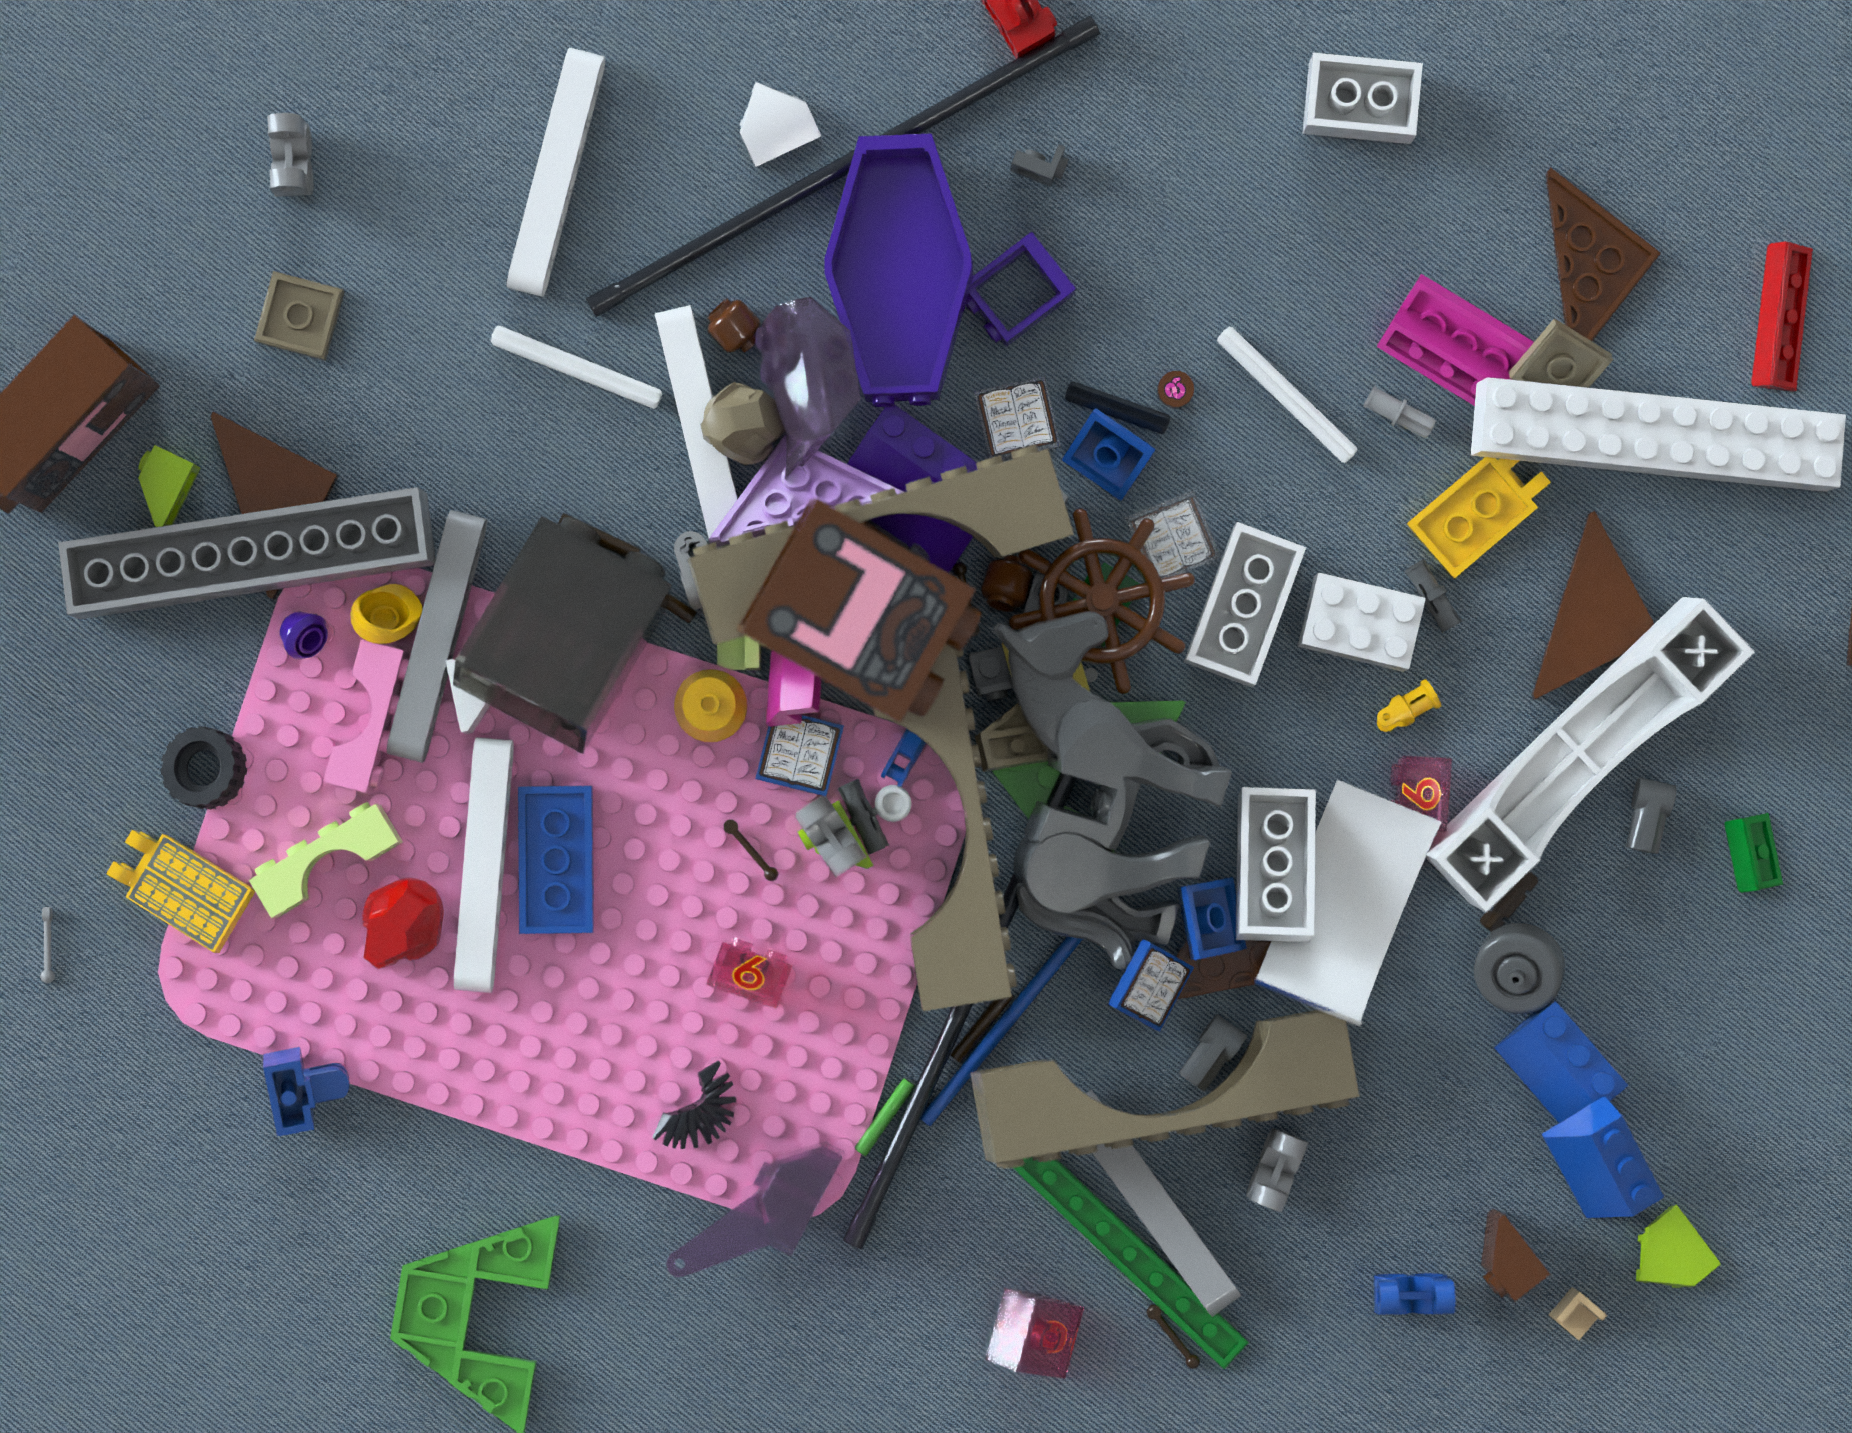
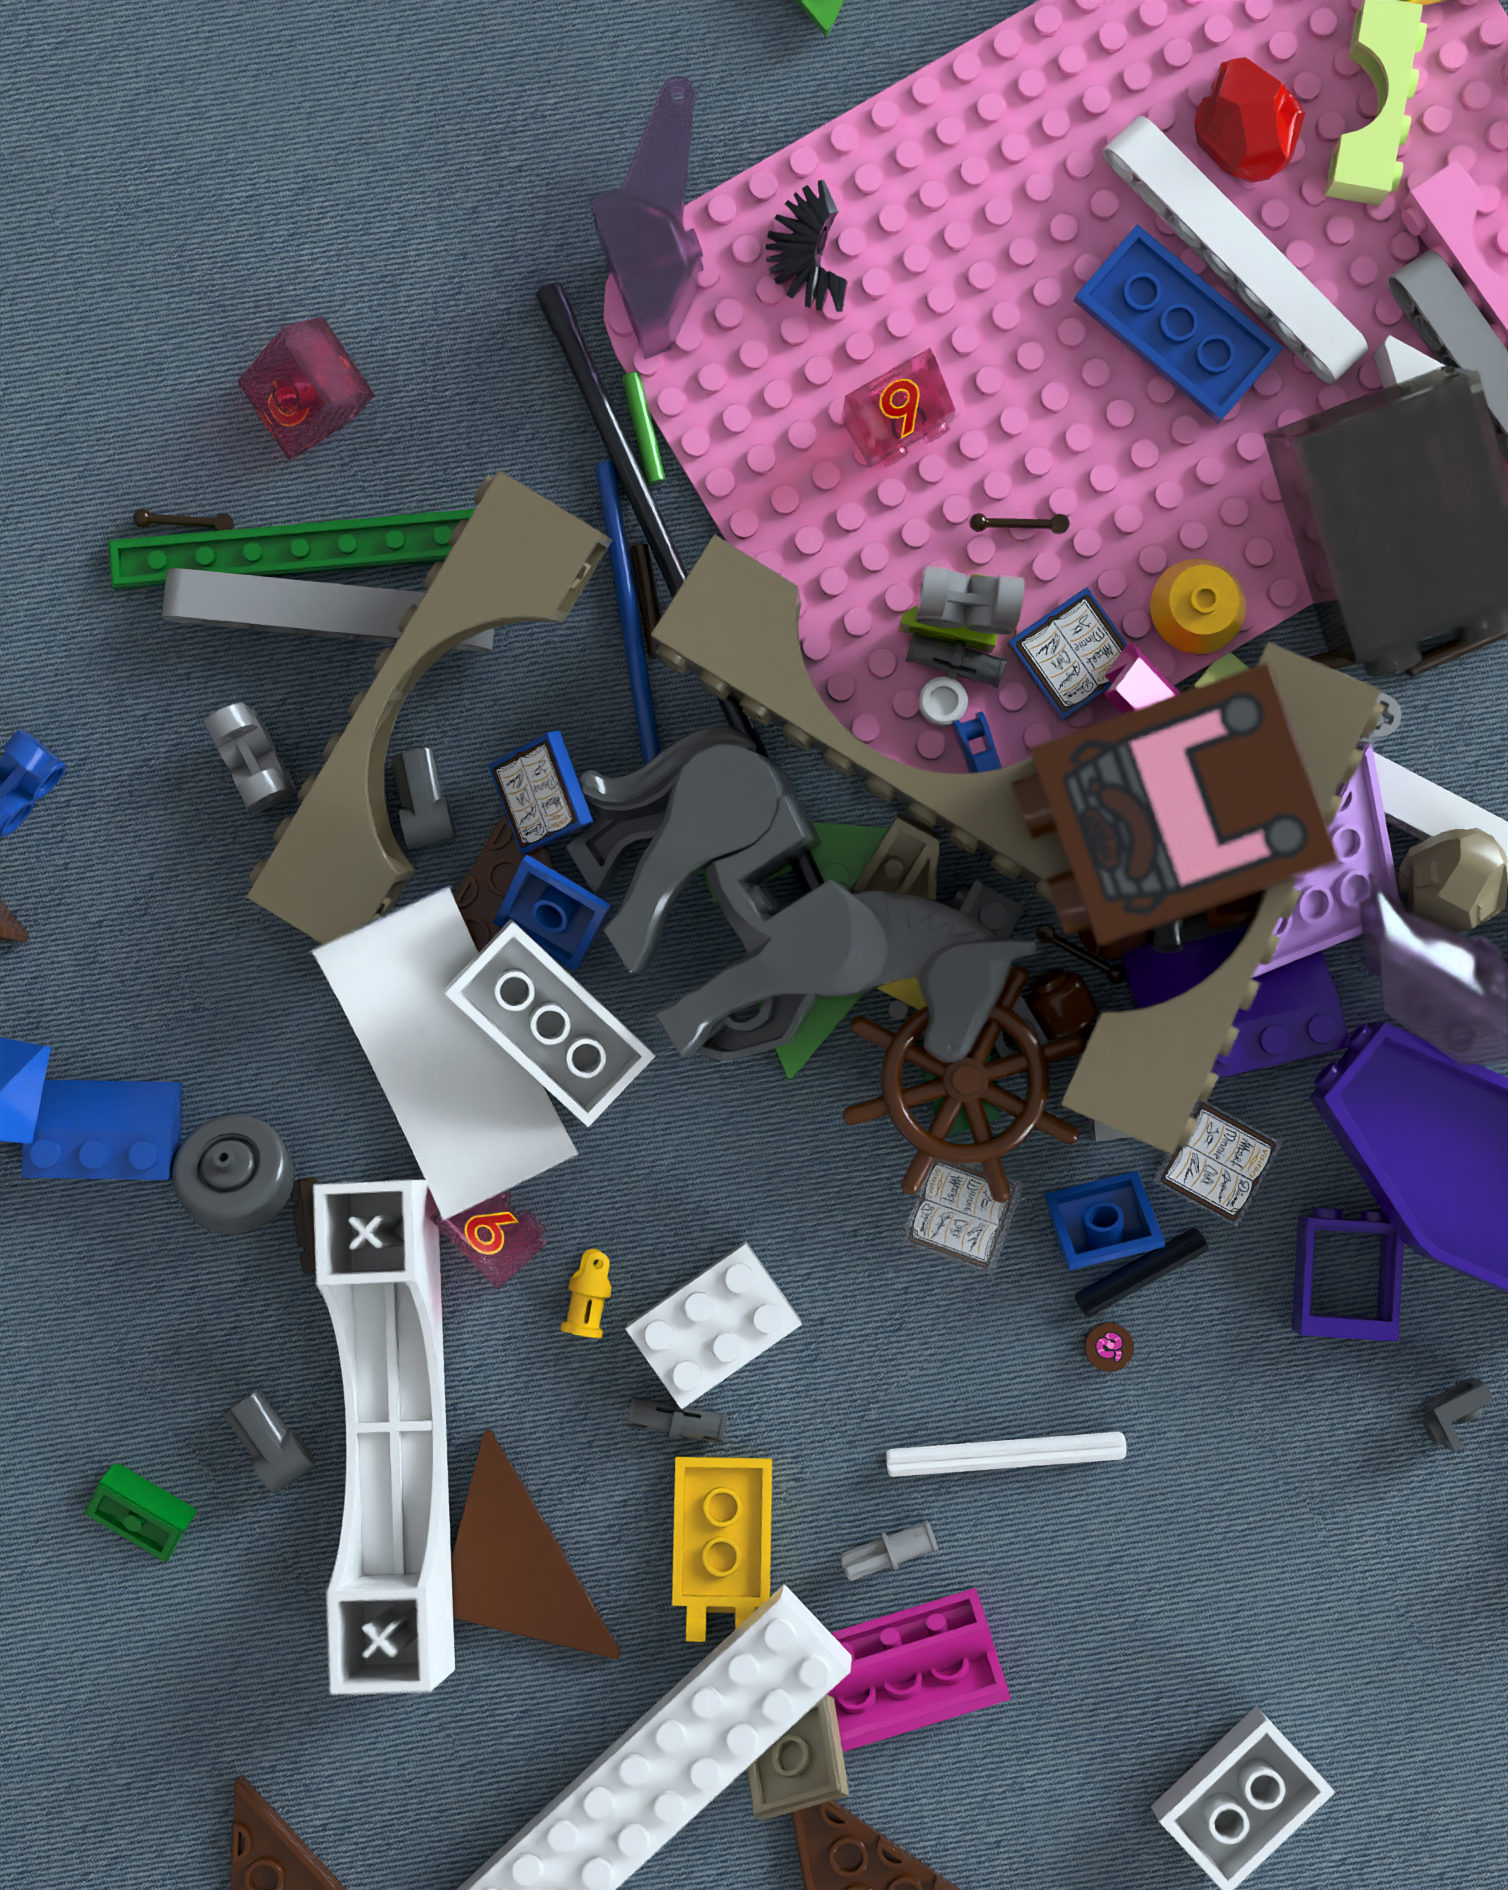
camera: 125 degrees right, 0 degrees up
white brick [1184,522,1306,687] -> none

